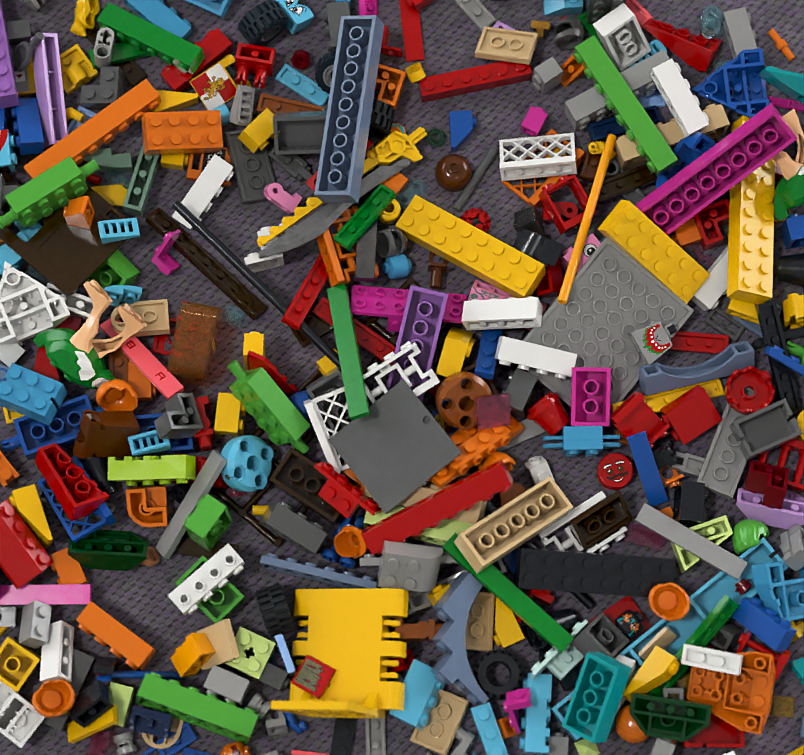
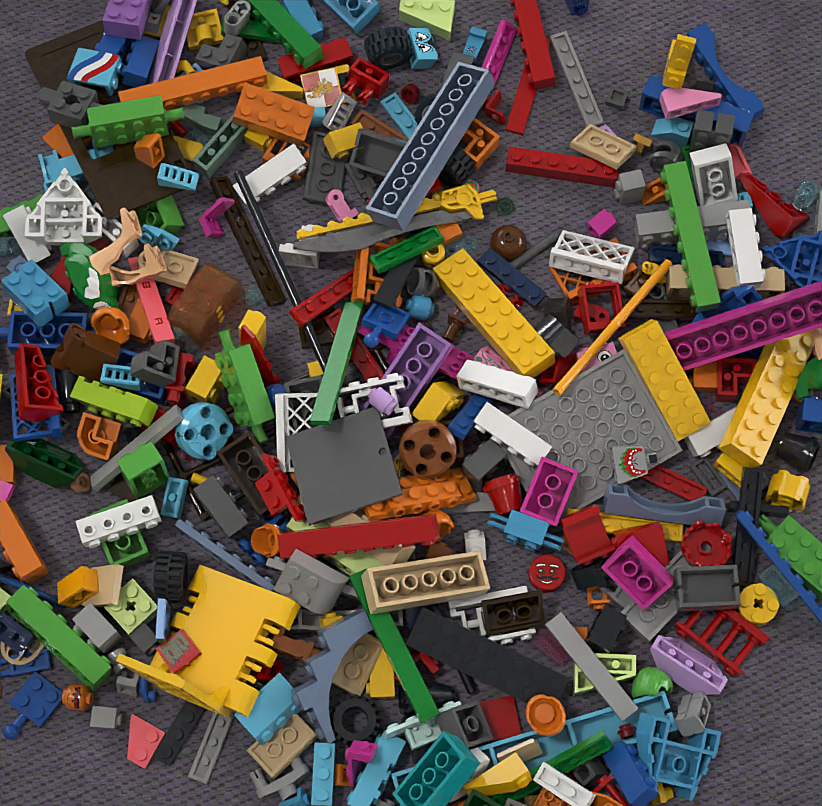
camera: 25 degrees right, 5 degrees down
yellow beam [405,63,426,83] -> none
blue slope [449,110,476,153] -> none
clear pink piece [474,393,512,430] -> none
black head [615,610,644,639] -> none
blue tile [627,431,668,507] -> none
dark red brick [744,460,789,510] -> none
none -> medium azure brick [160,477,189,519]
none -> clear light blue plate [171,324,200,355]
none -> blue plate [361,303,411,348]
none -> lavender brick [368,387,398,415]
none -> dark blue plate [477,248,547,309]
none -> dark pink slope [601,535,674,610]

